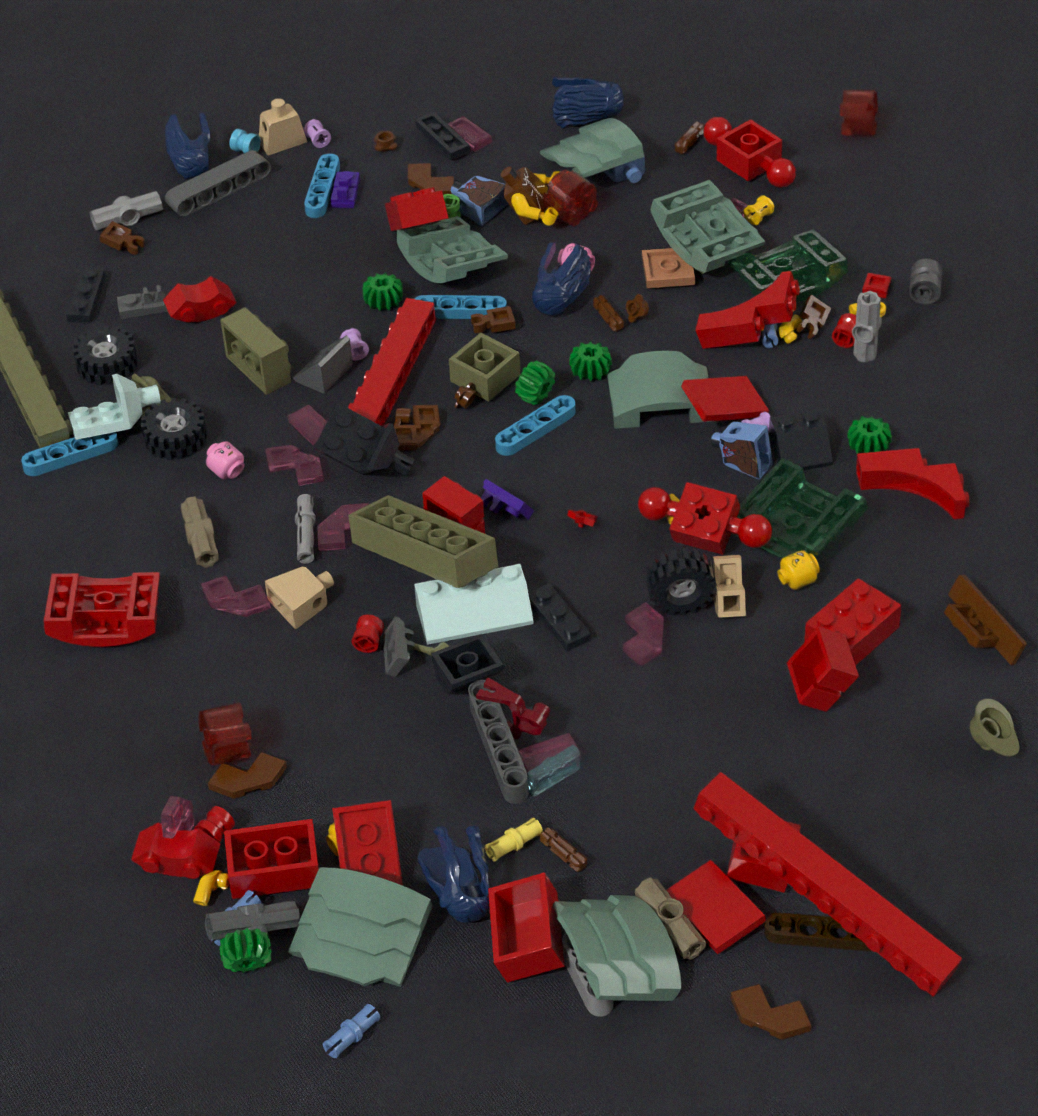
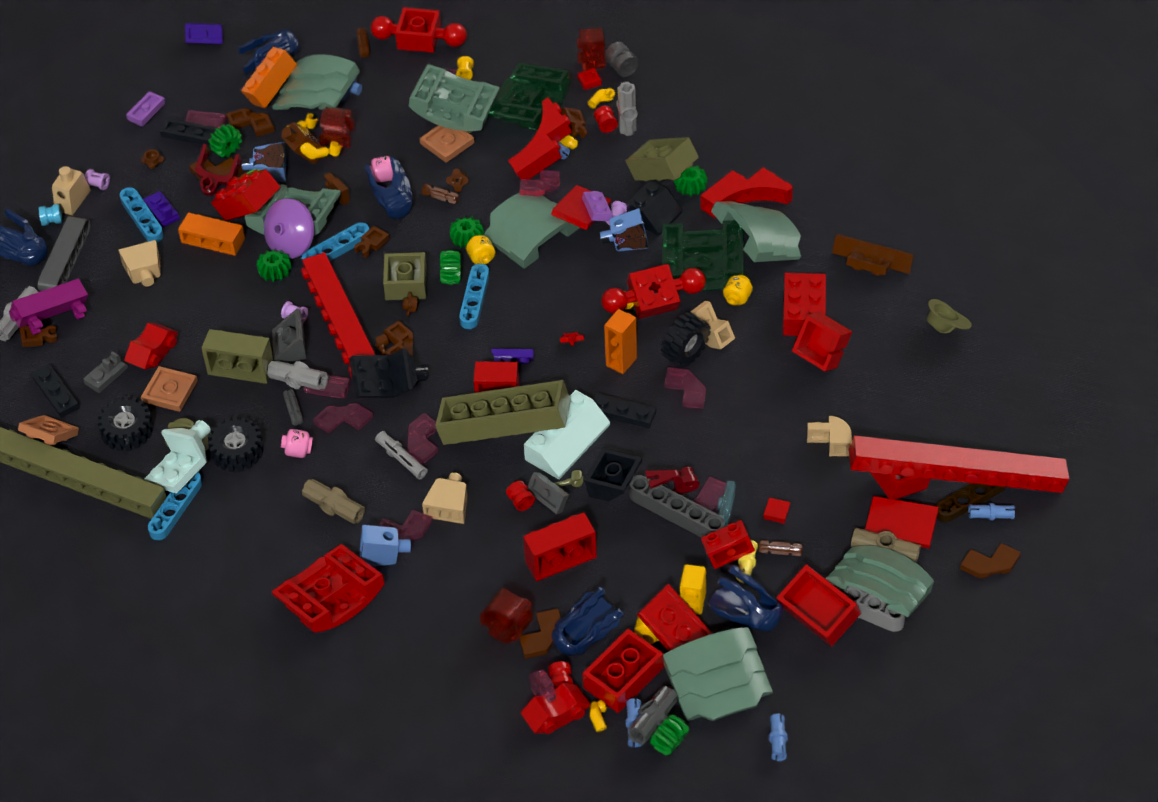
camera: 40 degrees left, 5 degrees up
none -> magenta brick [9,279,88,335]
none -> nougat plate [18,415,79,445]
none -> tan torso [119,240,161,287]
none -> medium lavender plate [126,91,165,127]
none -> nougat plate [141,366,198,412]
none -> orange brick [178,213,245,256]
none -> dark purple plate [185,23,223,44]
none -> dark red piece [195,144,242,196]
none -> green gear [208,124,242,157]
none -> reddish brown tile [226,108,275,137]
none -> orange brick [241,47,297,108]
none -> medium lavender dish [264,198,314,259]
none -> light grey piece [267,361,328,390]
none -> dark grey axle [283,389,303,426]
none -> reddish brown plate [323,173,350,206]
none -> medium blue torso [359,525,411,567]
none -> yellow head [466,235,495,264]
none -> clear pink tile [520,170,560,196]
none -> red brick [523,512,597,582]
none -> dark blue hair [552,587,624,656]
none -> clear red brick [576,27,605,70]
none -> medium lavender plate [582,191,612,221]
none -> orange brick [604,309,637,374]
none -> olive brick [626,137,699,182]
none -> yellow brick [680,565,706,615]
none -> red brick [701,520,755,569]
none -> sand green slope [711,201,801,262]
none -> red tile [763,497,790,524]
none -> tan brick [807,416,852,456]
none -> medium blue pin [968,503,1015,521]

